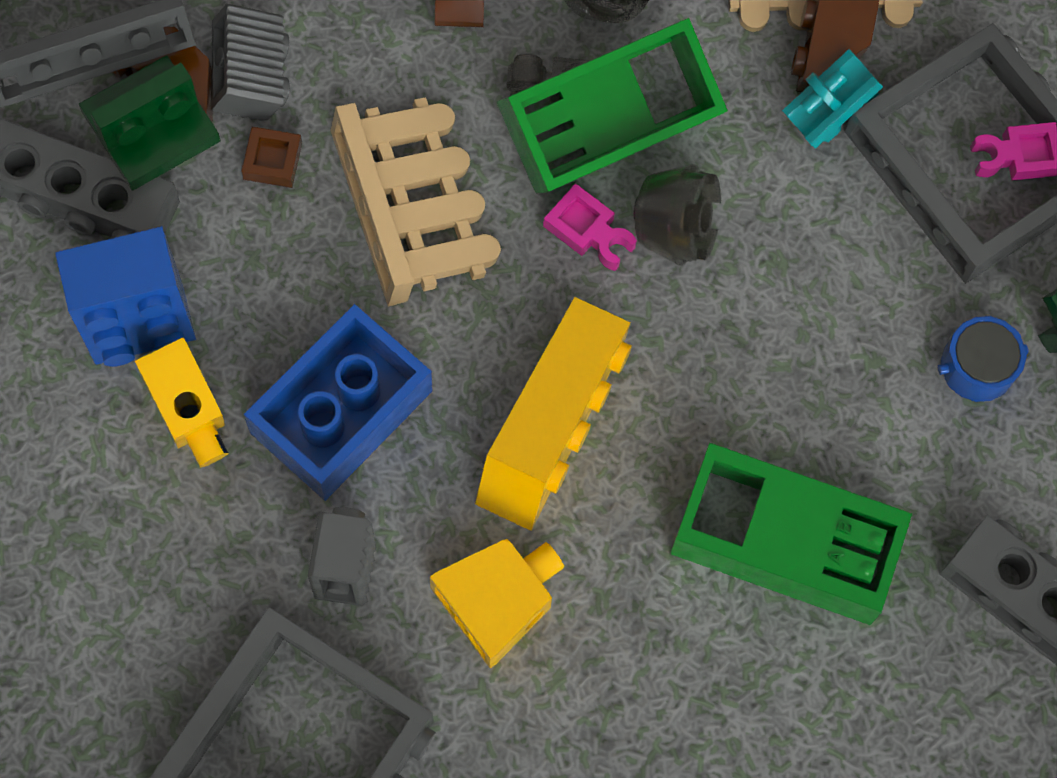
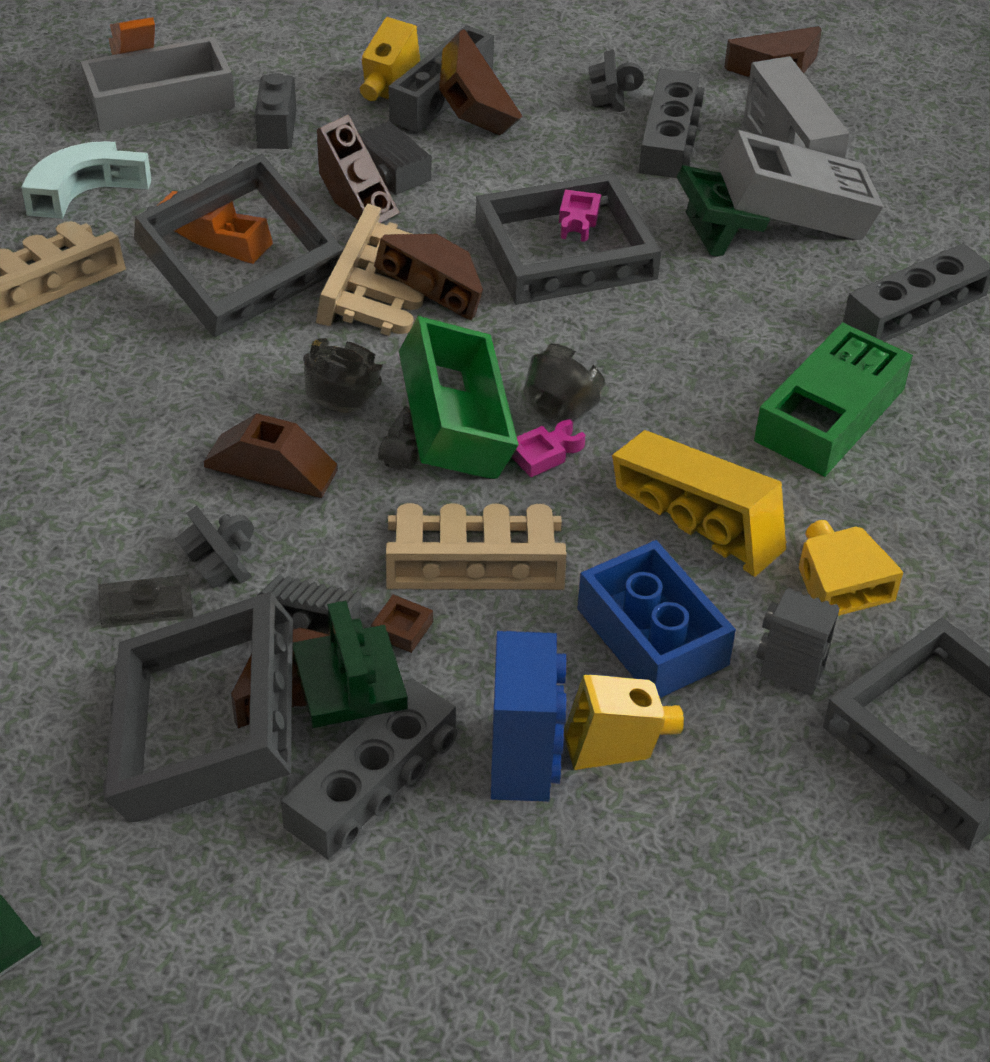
camera: 70 degrees left, 25 degrees down
teal hips [782,49,883,149] -> none
piece [937,316,1028,402] -> none

